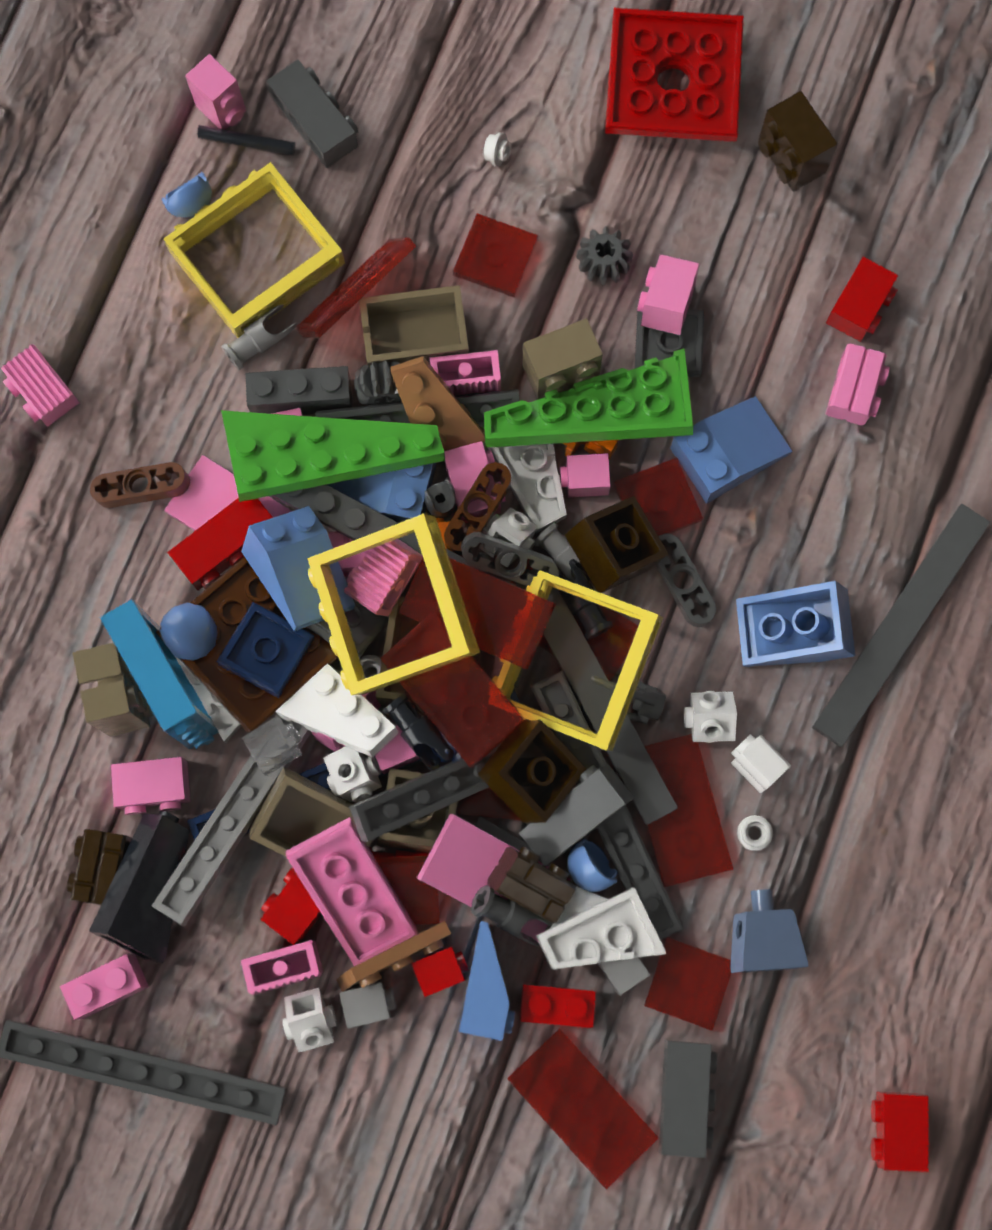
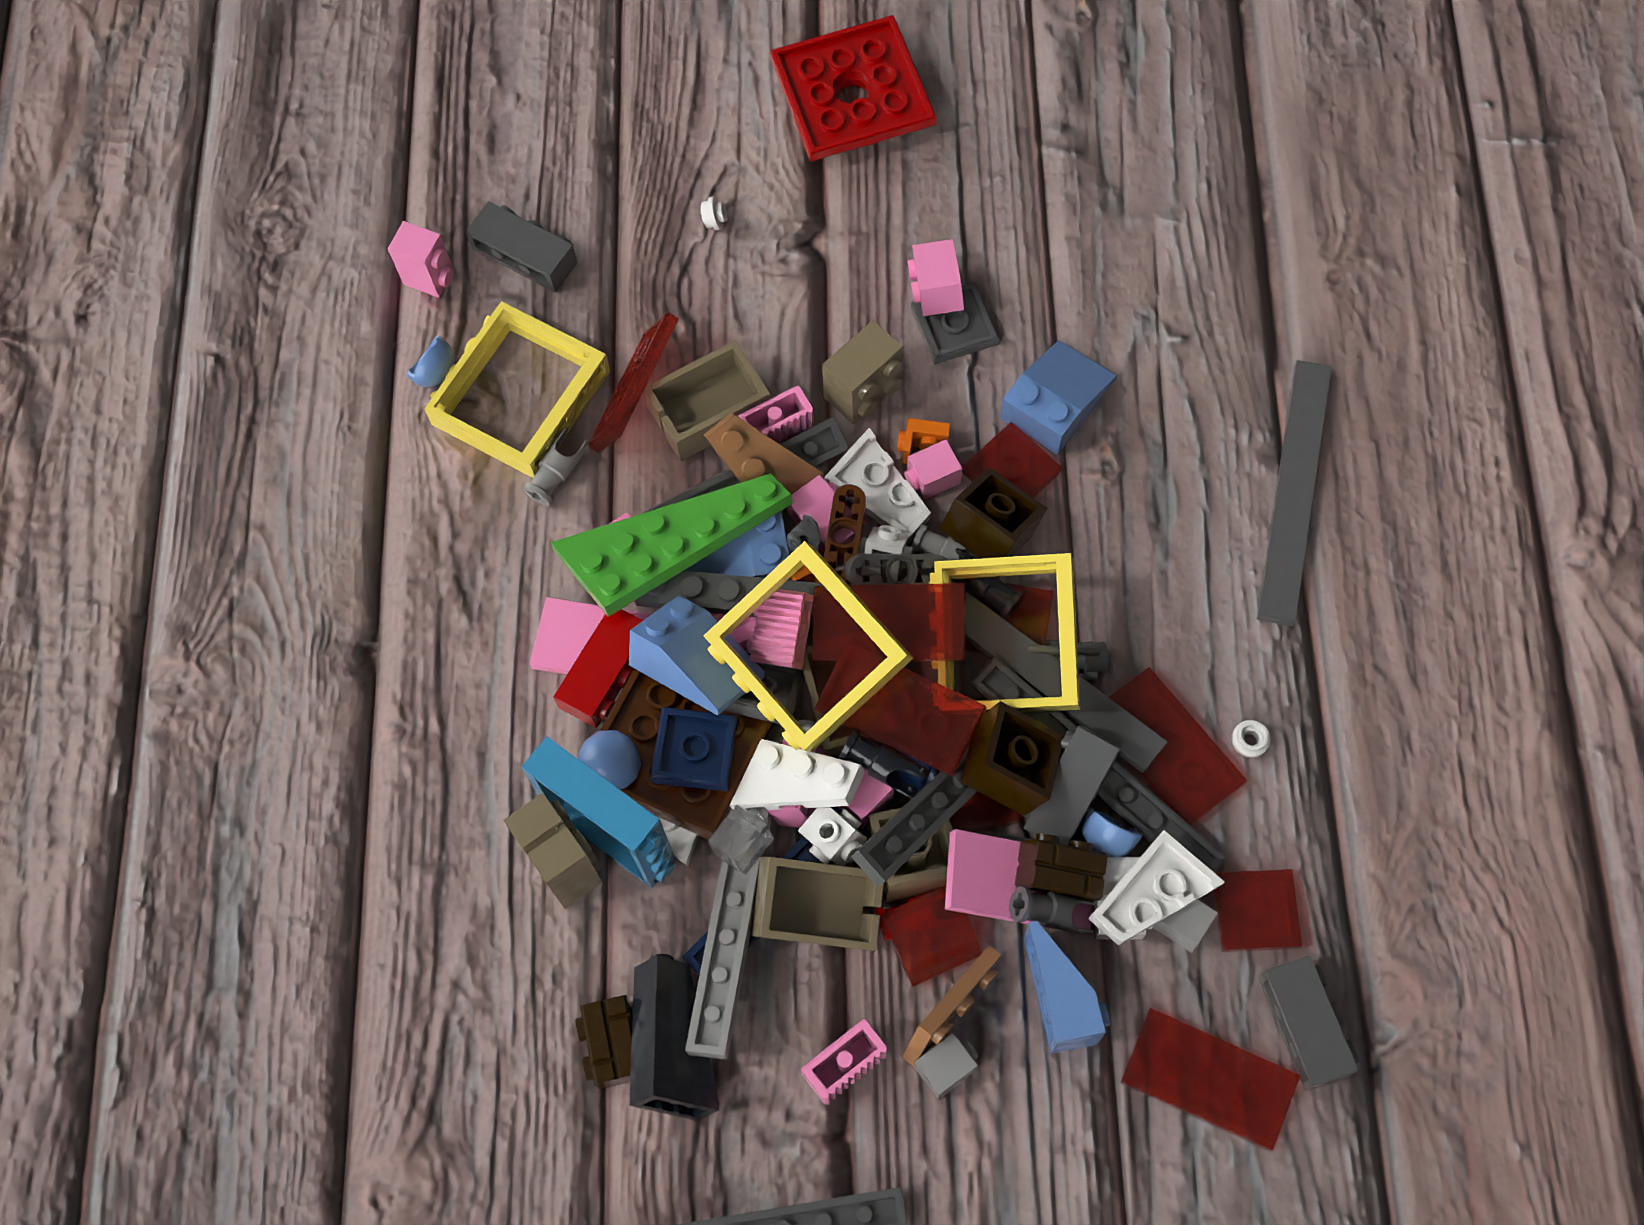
camera: 20 degrees left, 10 degrees down
bright pink brick [1,344,80,427] -> none
bright pink brick [60,954,149,1020] -> none
reddish brown beam [90,462,190,508] -> none
bright pink brick [111,757,191,815] -> none
black bar [197,125,296,155] -> none
dark grey brick [245,366,352,414] -> none
red brick [260,867,322,945] -> none
white brick [282,987,337,1053] -> none
bright pink tile [286,817,418,966] -> none
dark grey gear [354,361,402,405] -> none
red brick [411,947,469,997] -> none
clear red tile [453,213,538,298] -> none
bright green wing [484,348,693,448] -> none
red brick [520,984,596,1028] -> none
dark grey gear [576,226,633,285] -> none
dark grey beam [656,534,716,627] -> none
white brick [684,691,737,743] -> none
sand blue torso [730,889,808,973] -> none
white brick [731,734,791,794] -> none
medium blue slope [736,581,855,667] -> none
dark brown brick [758,91,838,192] -> none
bright pink brick [825,343,890,426] -> none
red brick [826,256,898,342] -> none
red brick [871,1092,929,1172] -> none

